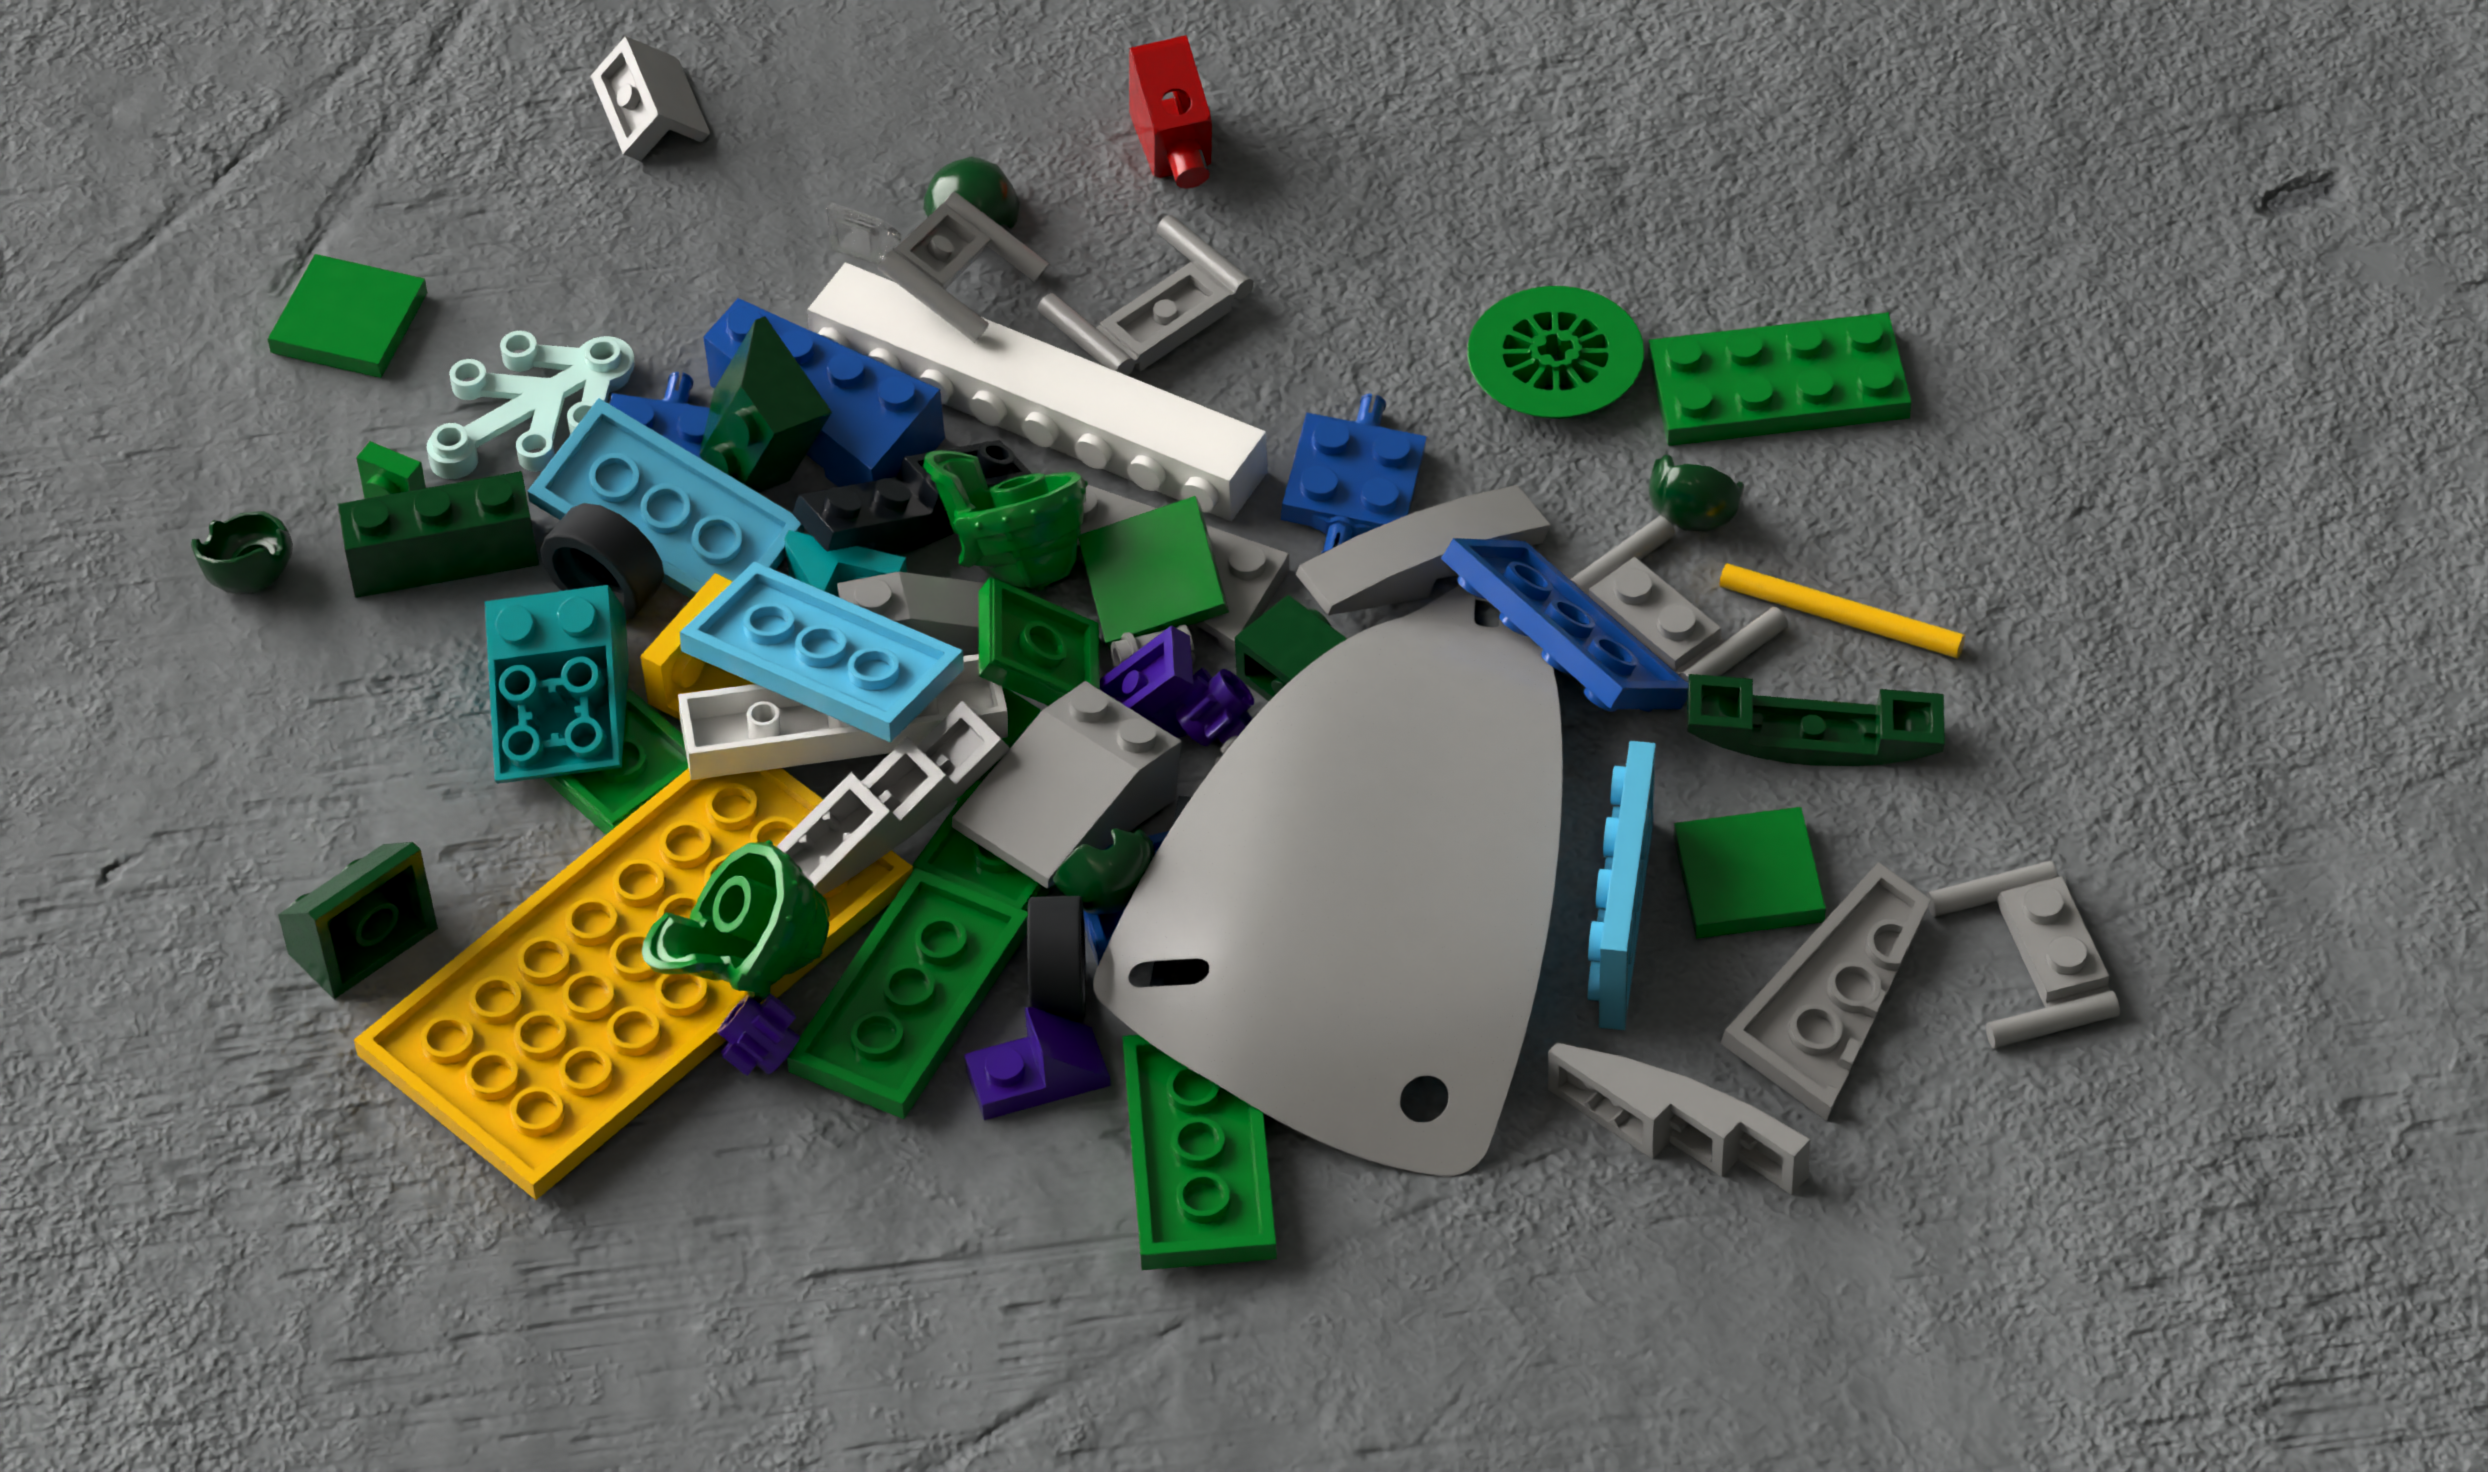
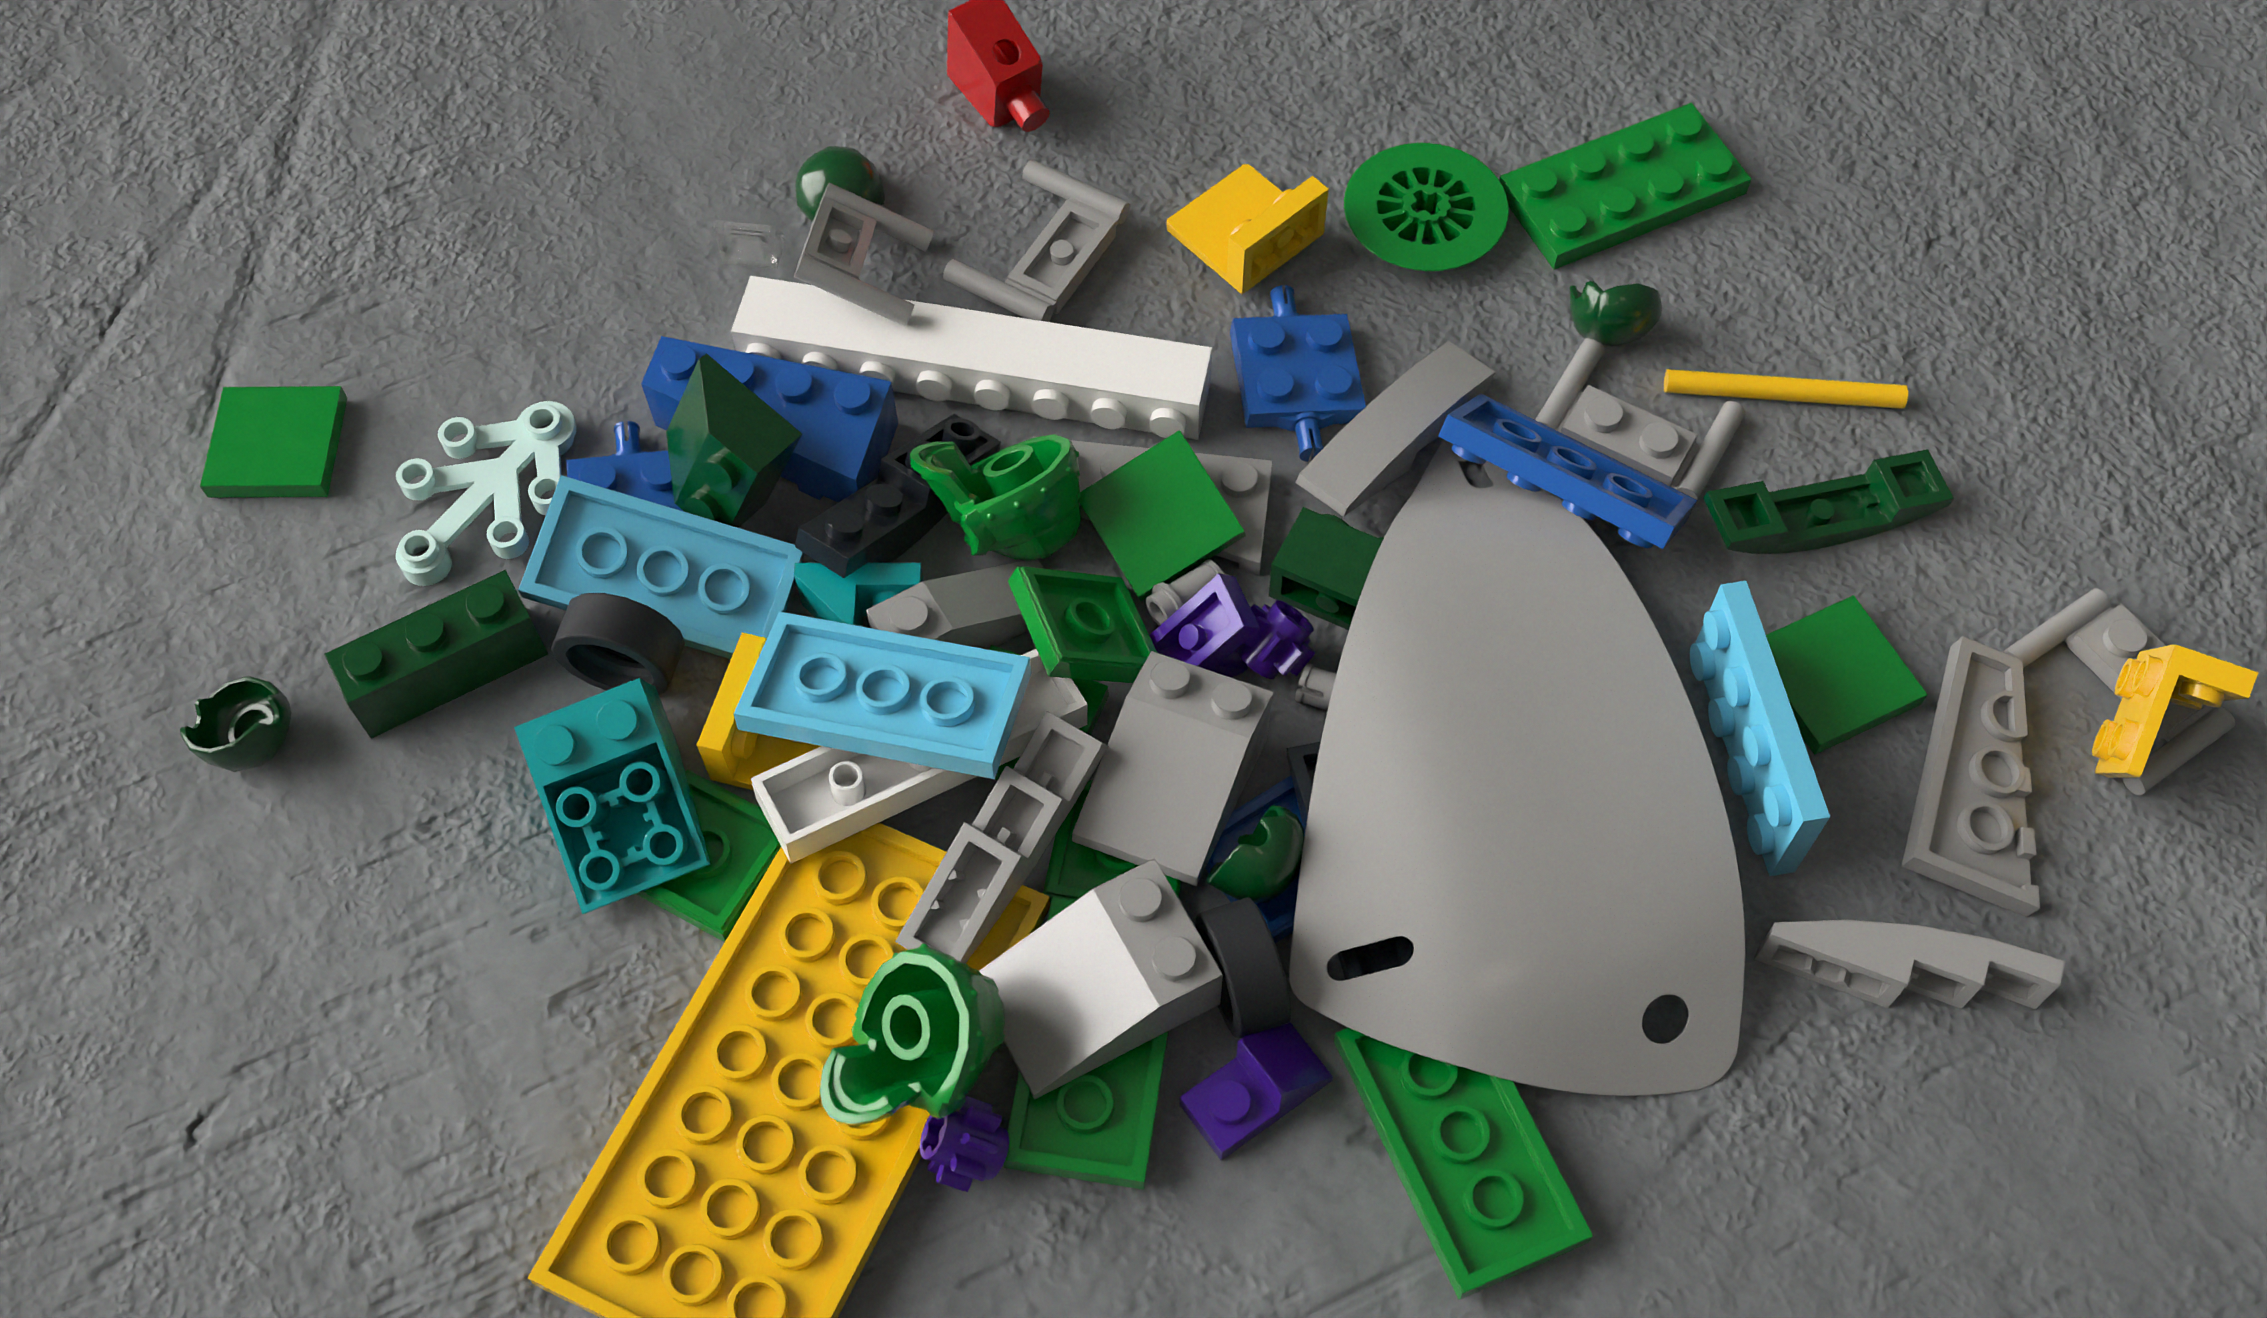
camera: 20 degrees left, 10 degrees up
dark green slope [278,842,438,999] -> none
green plate [356,441,426,499] -> none
light grey panel [591,36,710,161] -> none
none -> light grey slope [979,858,1223,1100]
none -> yellow bracket [1167,164,1329,295]
none -> yellow bracket [2092,644,2259,778]

